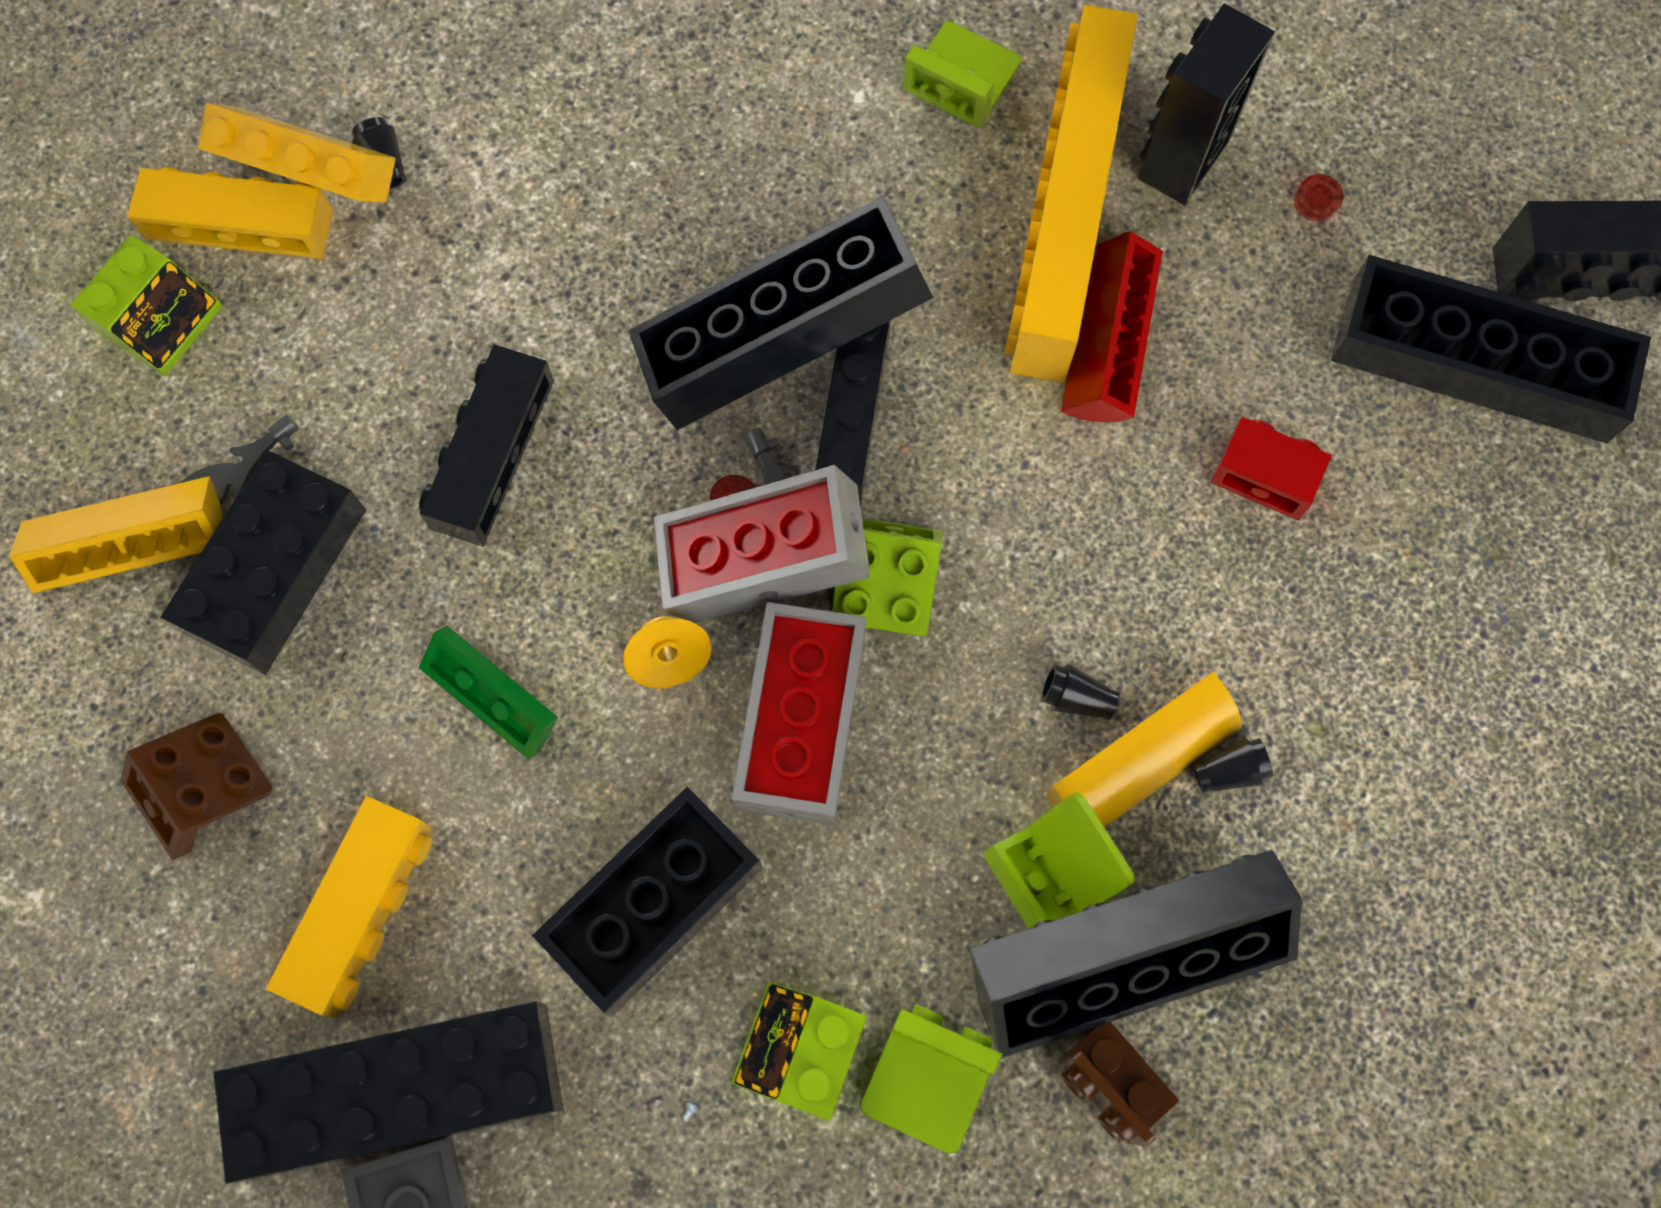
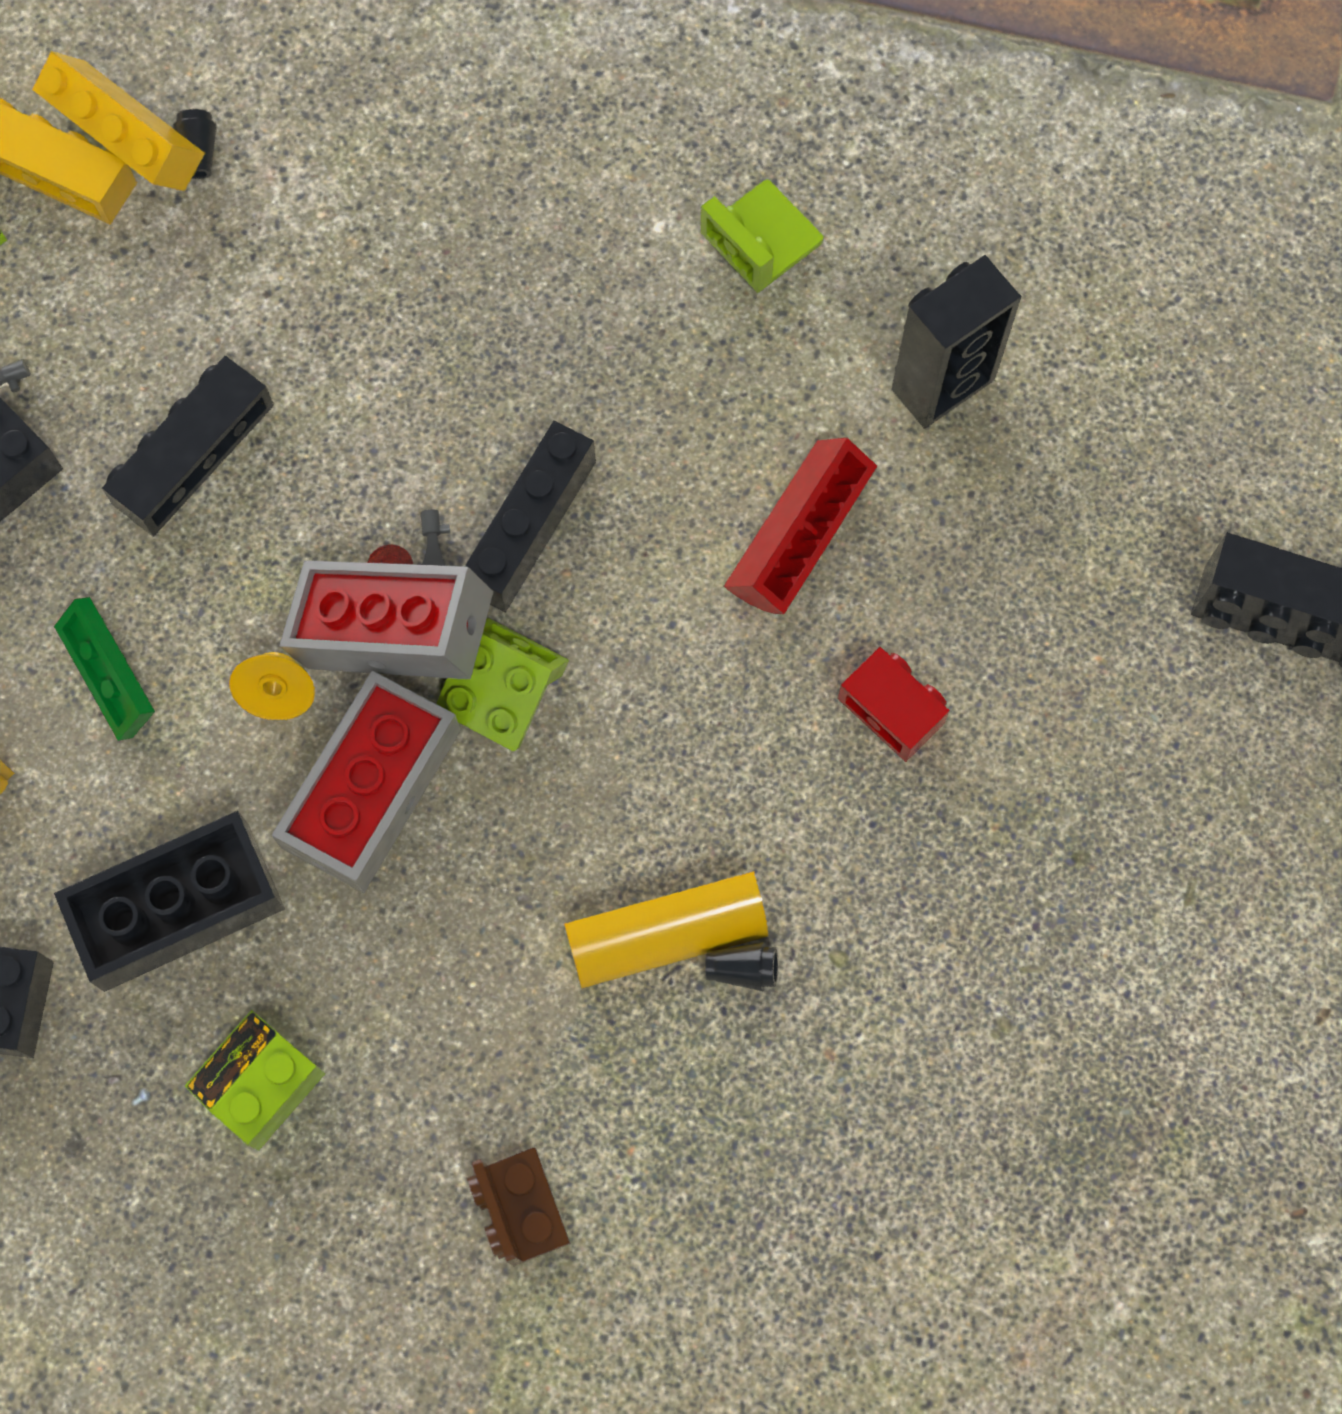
camera: 20 degrees right, 0 degrees up
black brick [628,196,934,430] -> none
lime bracket [861,1004,1002,1154] -> none
black brick [970,849,1302,1059] -> none
lime bracket [982,793,1135,929] -> none
yellow brick [1004,4,1138,383] -> none
black cone [1041,664,1120,720] -> none
clear red tile [1294,174,1344,222] -> none
black brick [1330,254,1651,444] -> none

